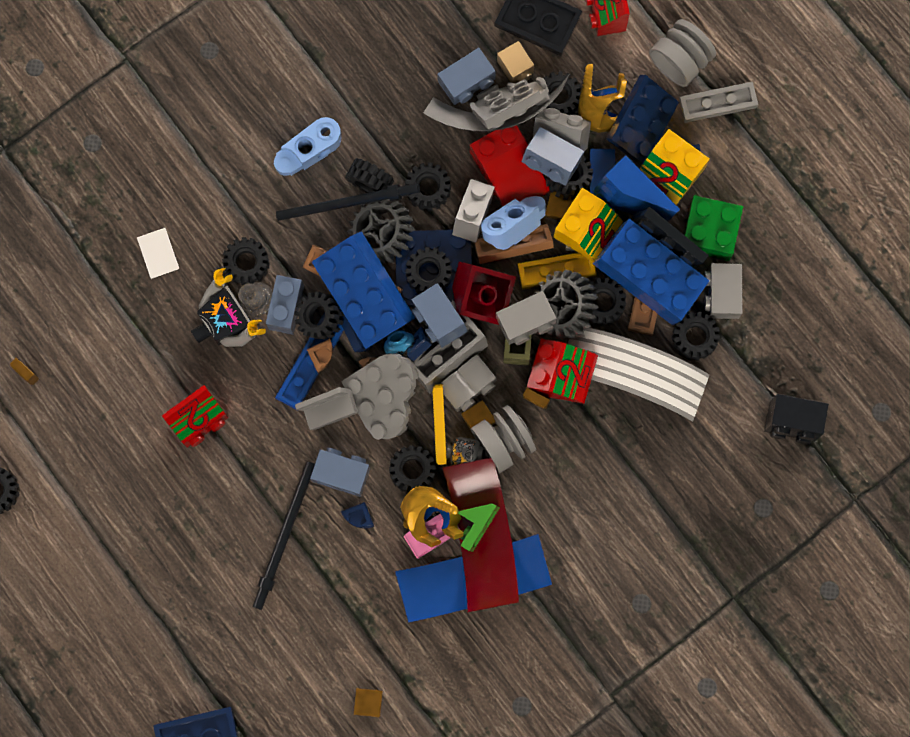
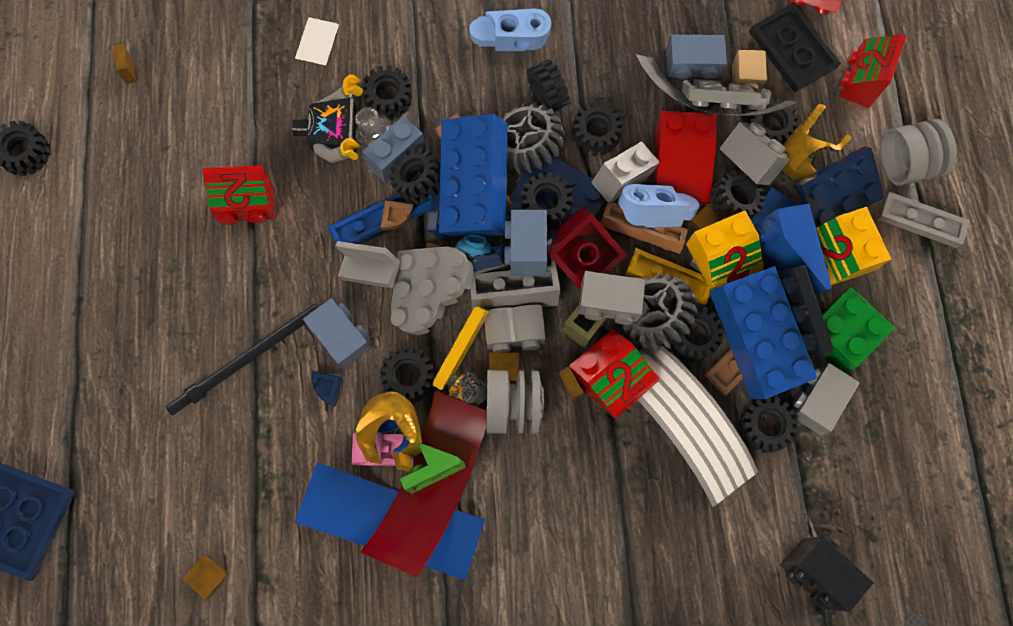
camera: 25 degrees right, 5 degrees down
black bar [276,183,420,221] -> none
brick [522,127,584,186] -> none

